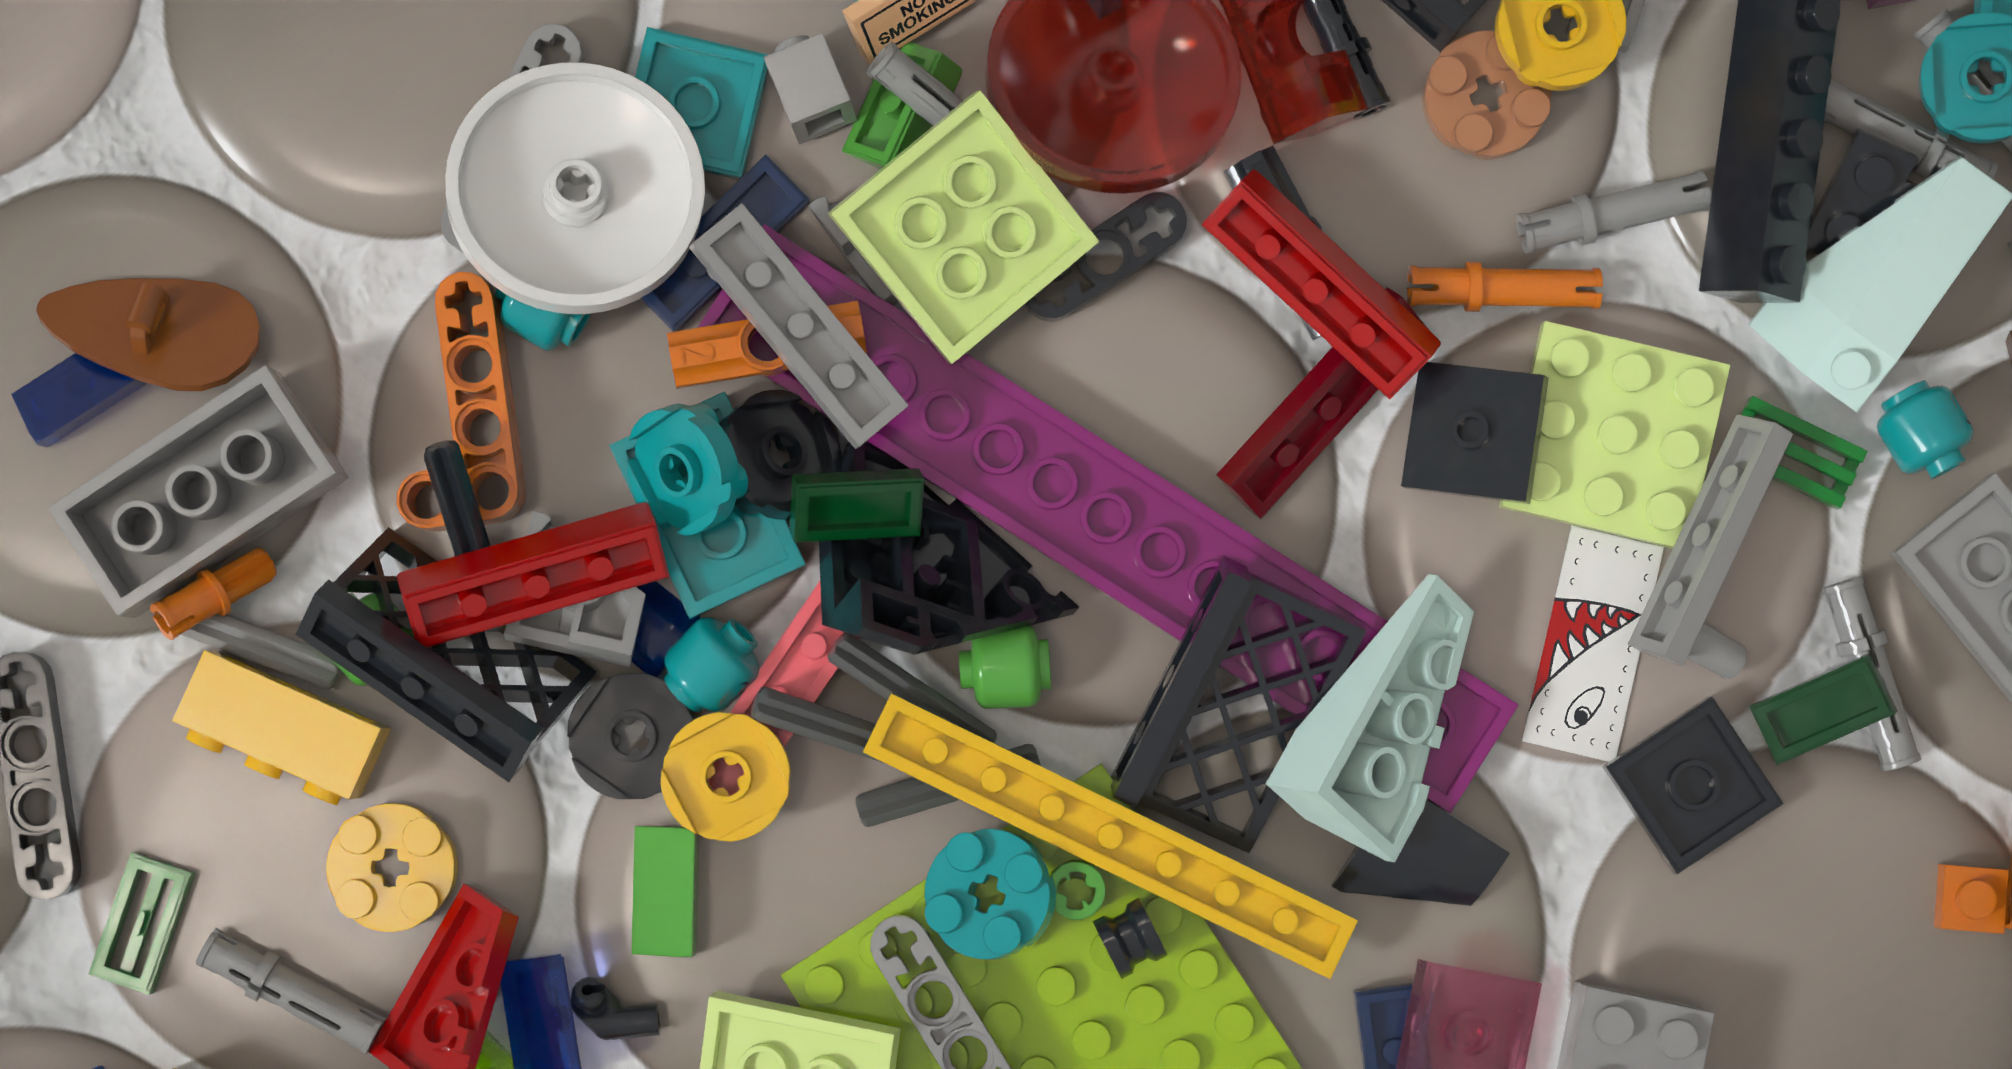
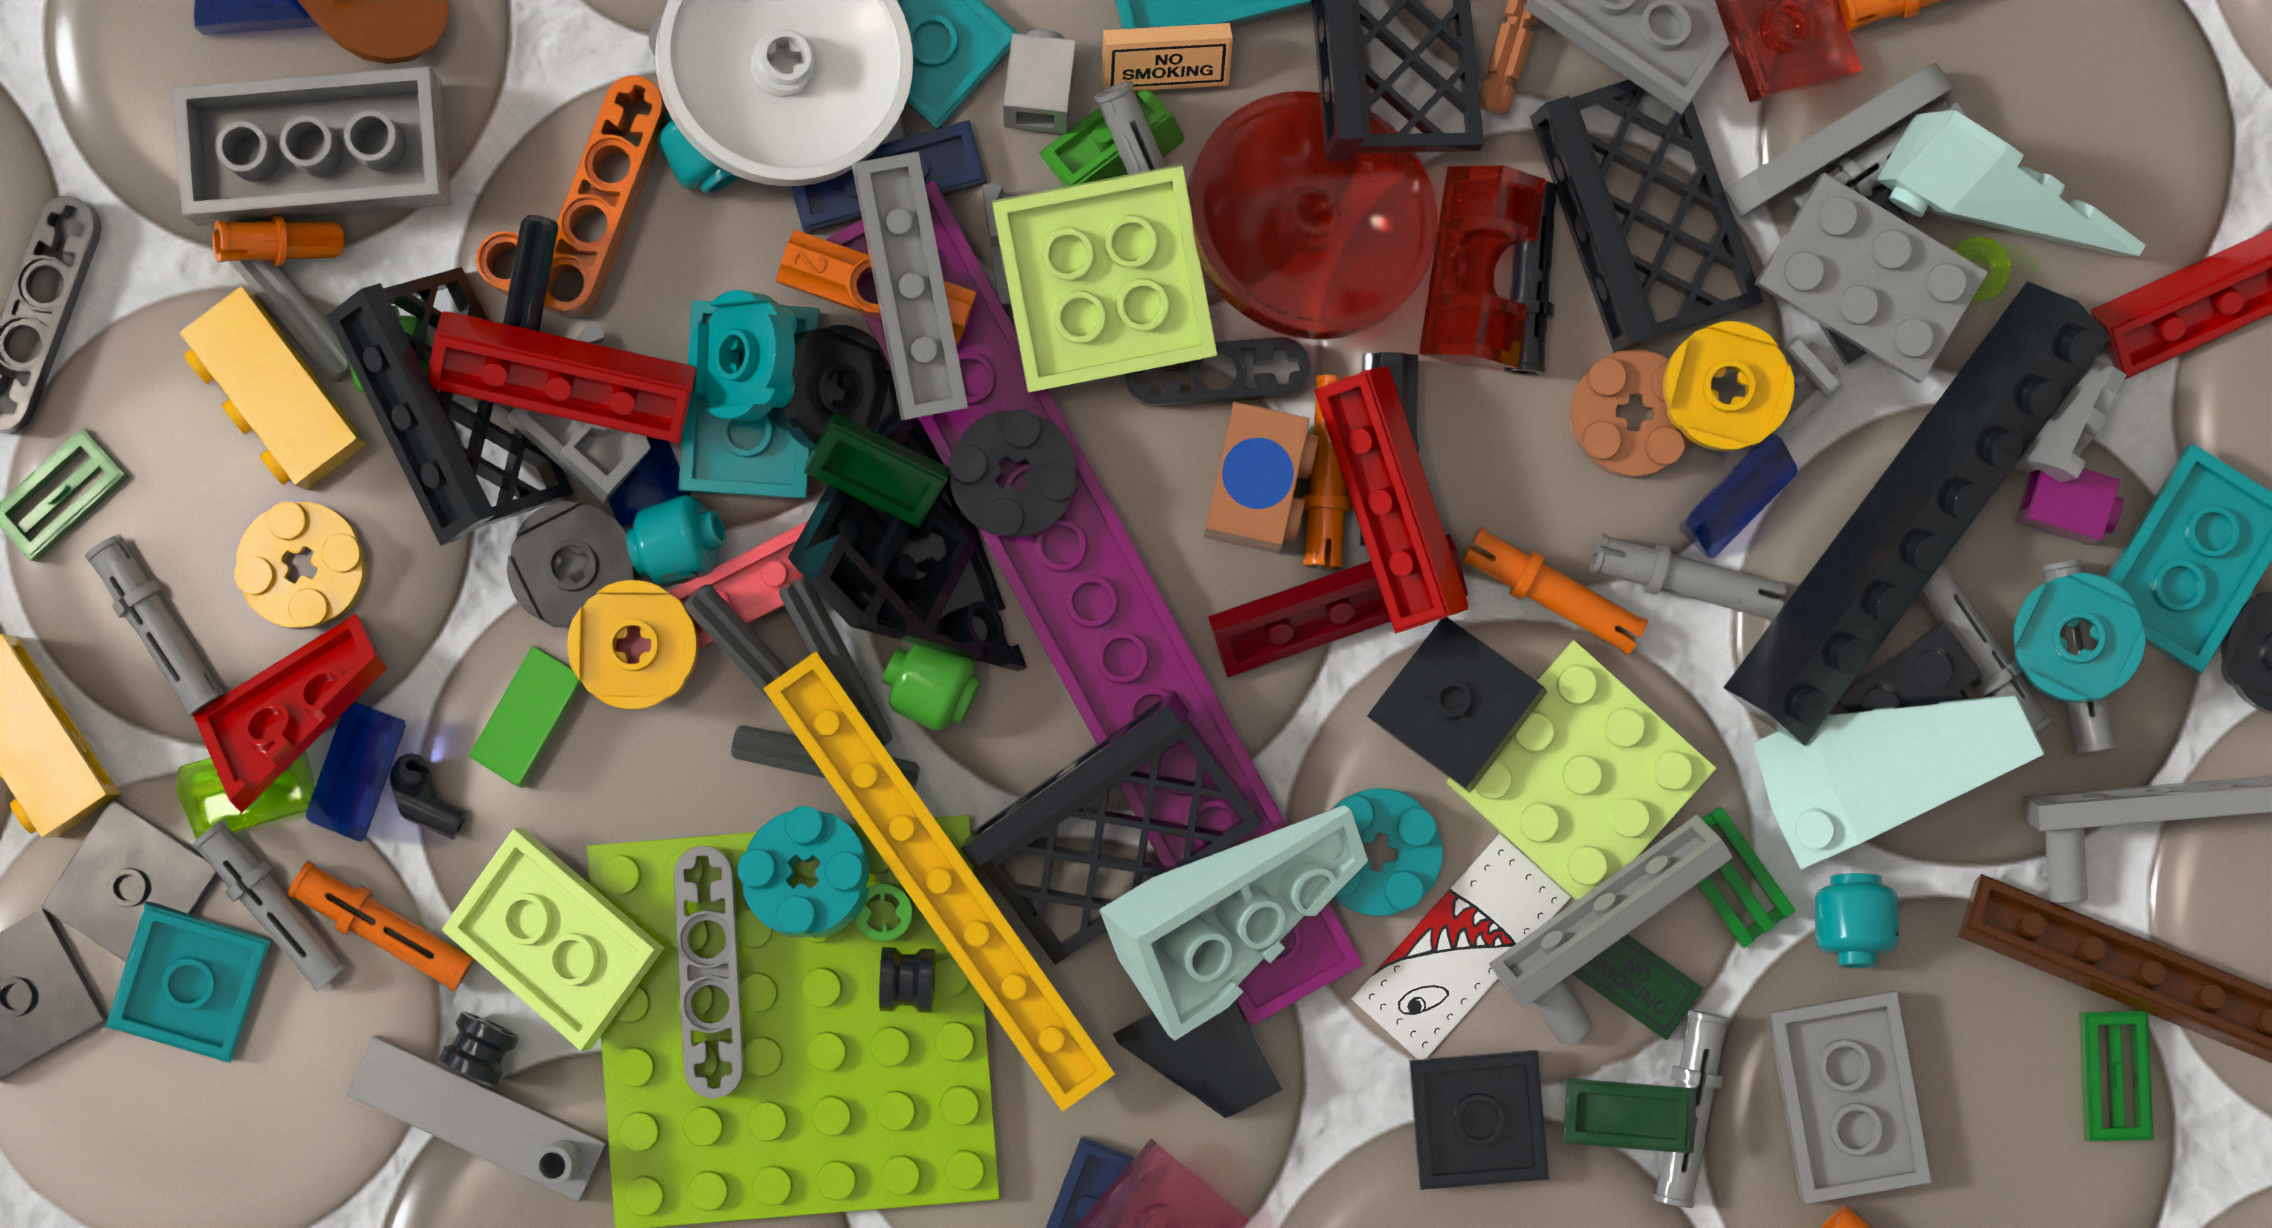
camera: 30 degrees right, 0 degrees up
none -> black plate [950,410,1077,538]
none -> nougat brick [1204,402,1319,554]
none -> orange pin [1302,375,1352,570]
none -> teal plate [1331,788,1443,916]
none -> dark green tile [1572,934,1703,1040]
none -> clear blue slope [1678,434,1798,559]

